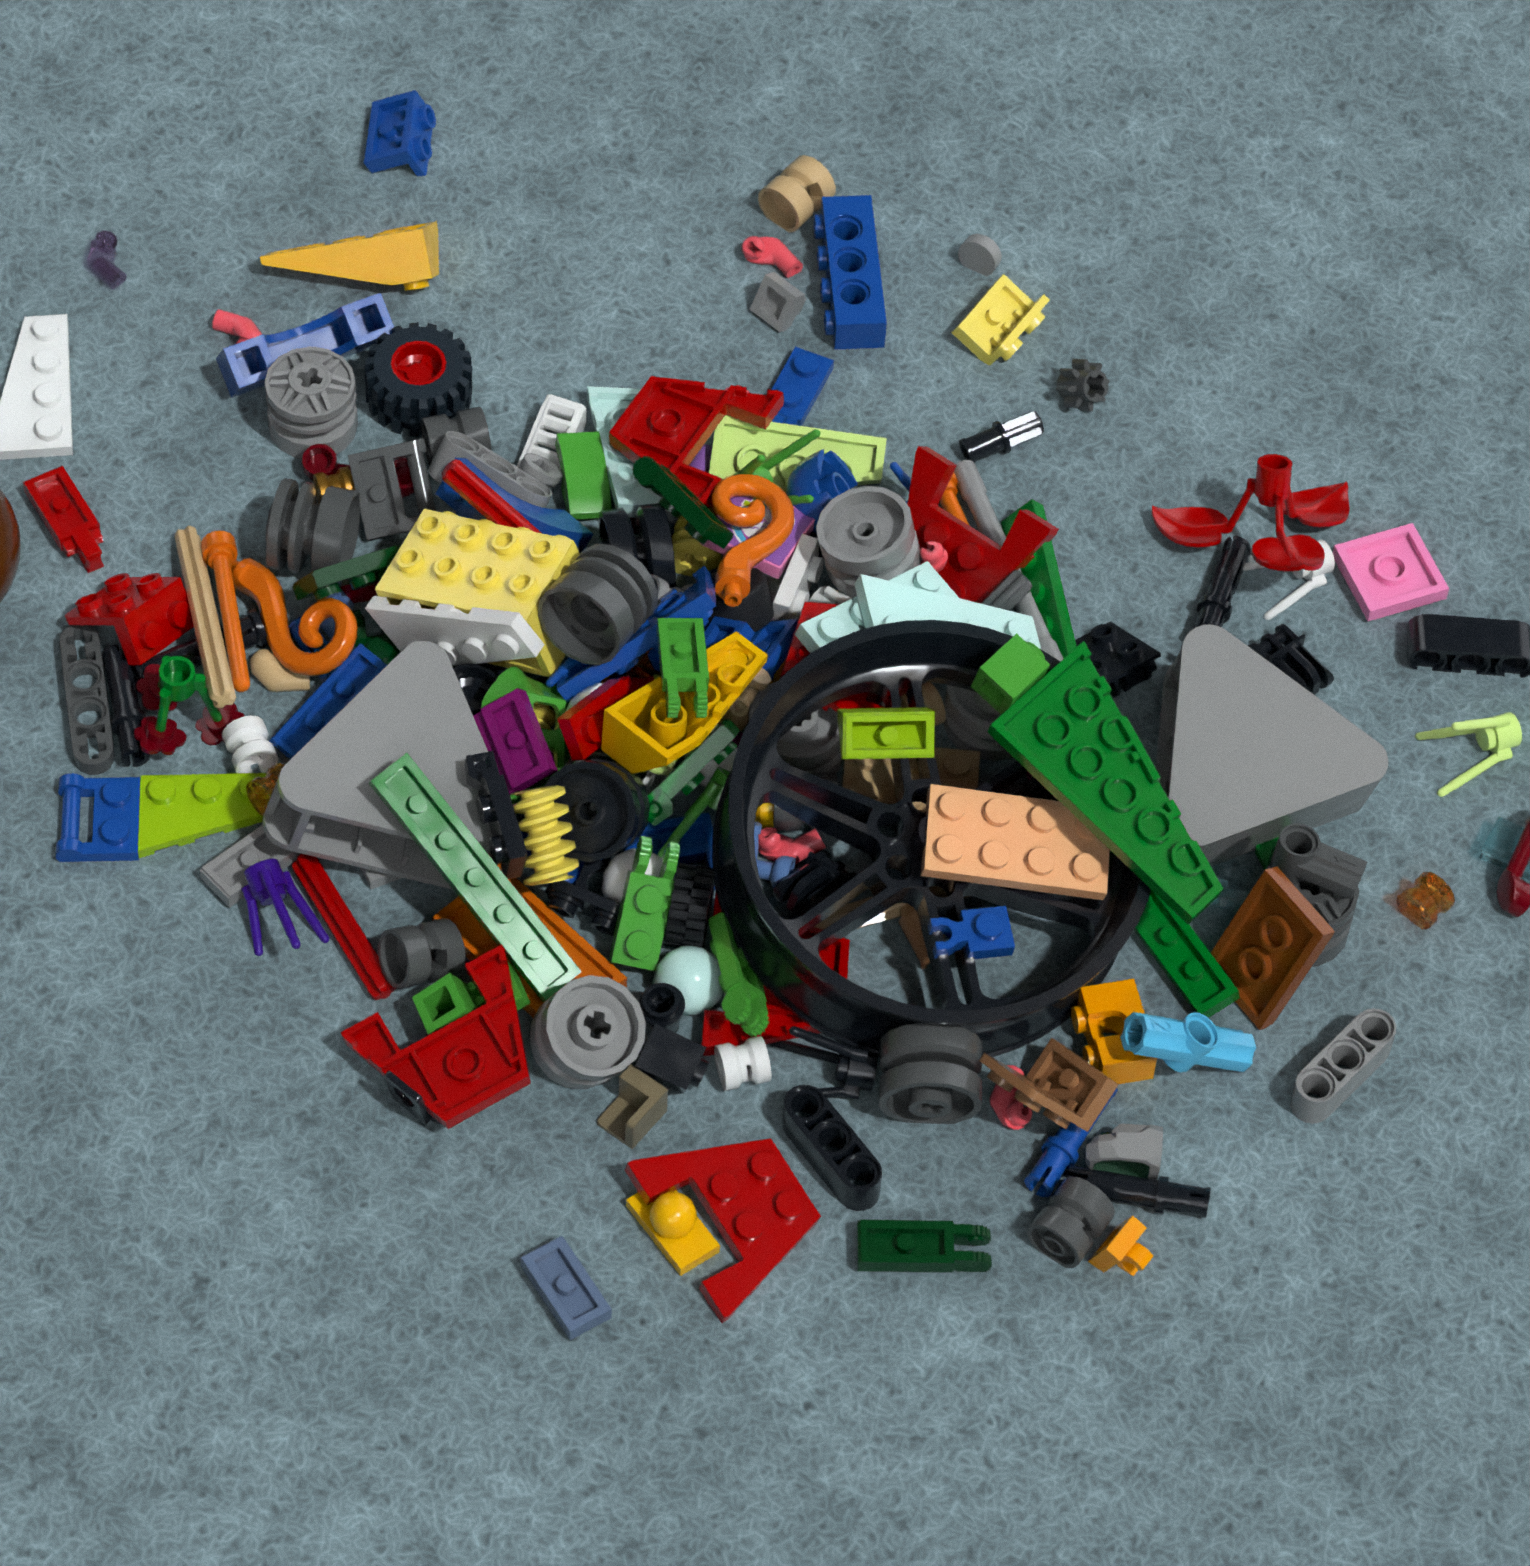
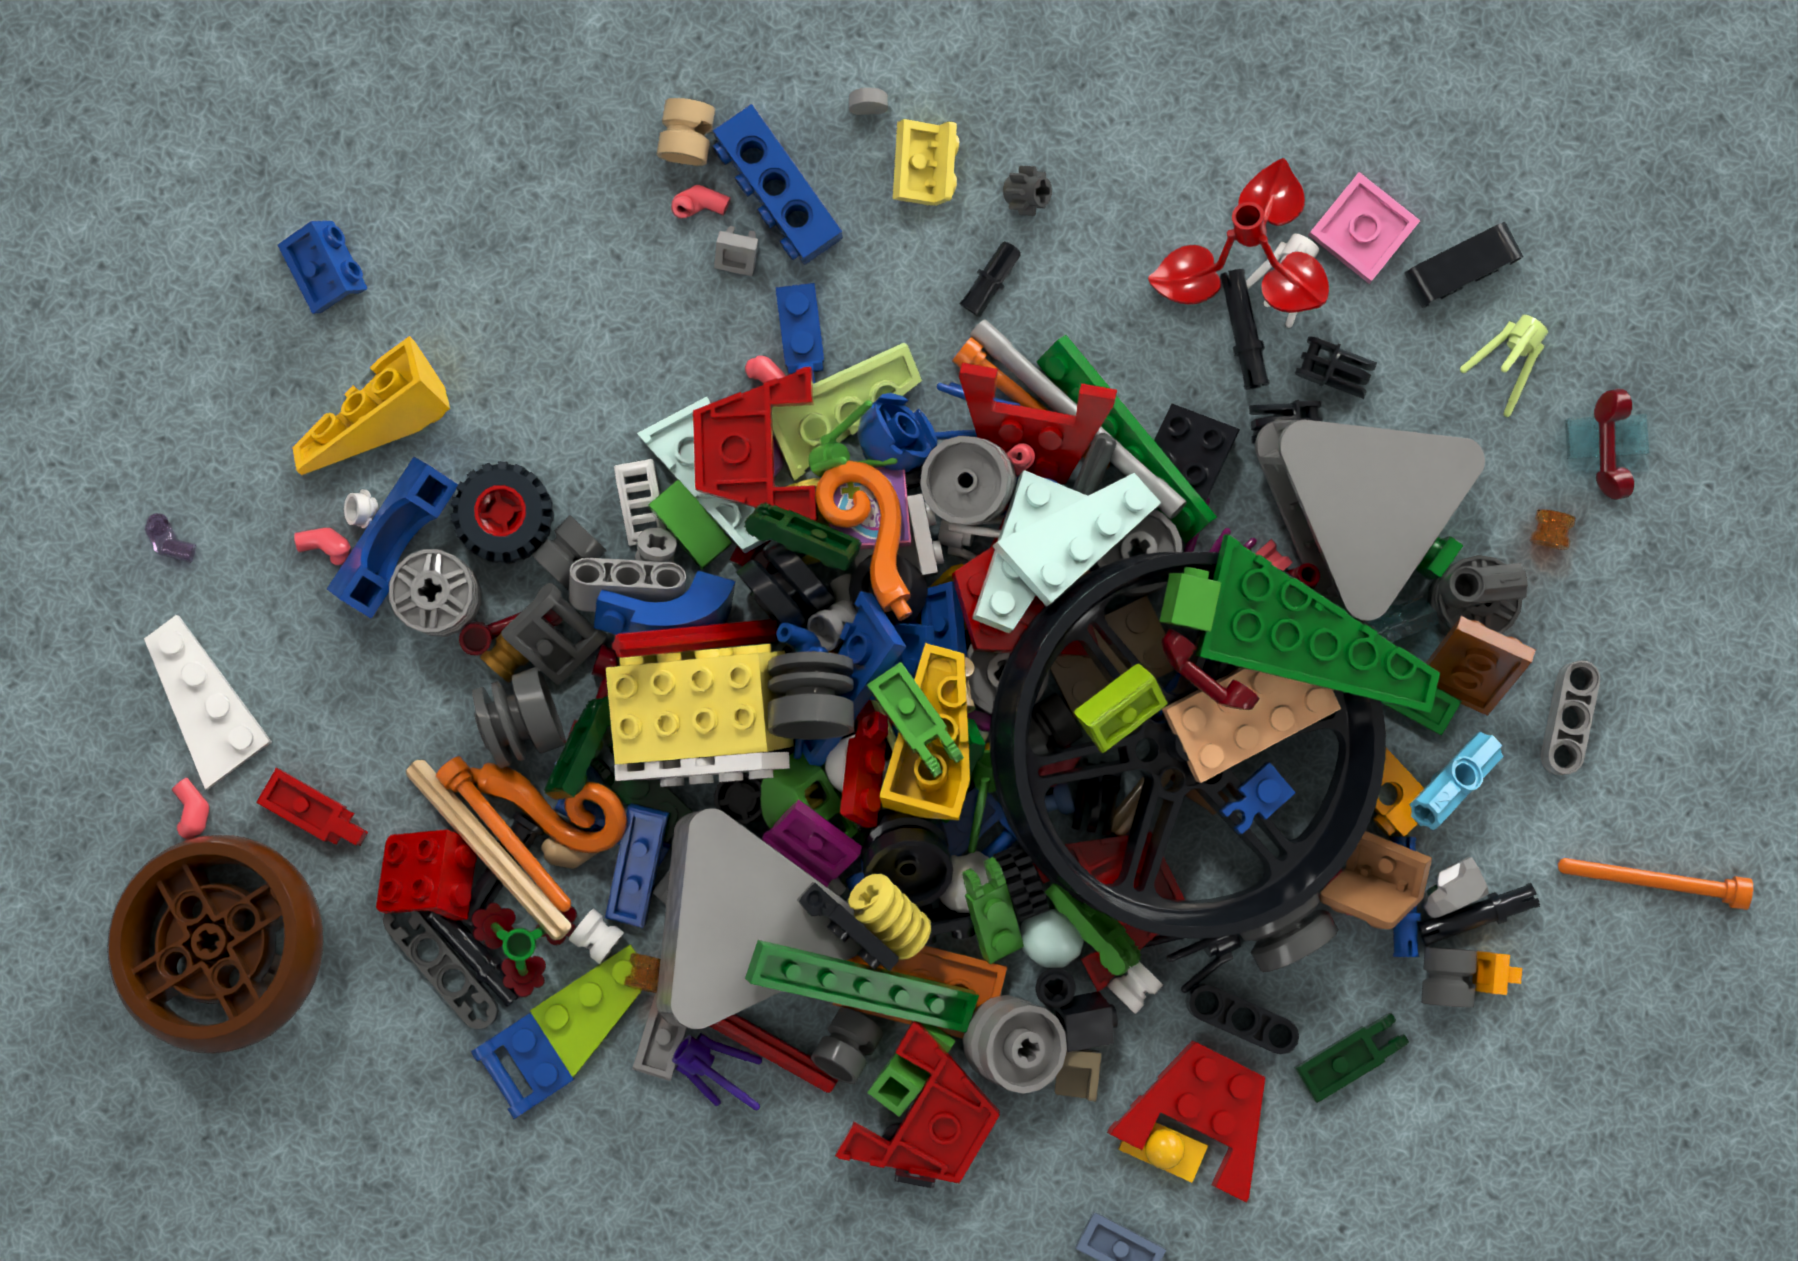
camera: 30 degrees left, 30 degrees up
none -> white plate [344,489,378,529]
none -> dark red bar [1161,629,1260,710]
none -> orange piece [1558,858,1753,910]

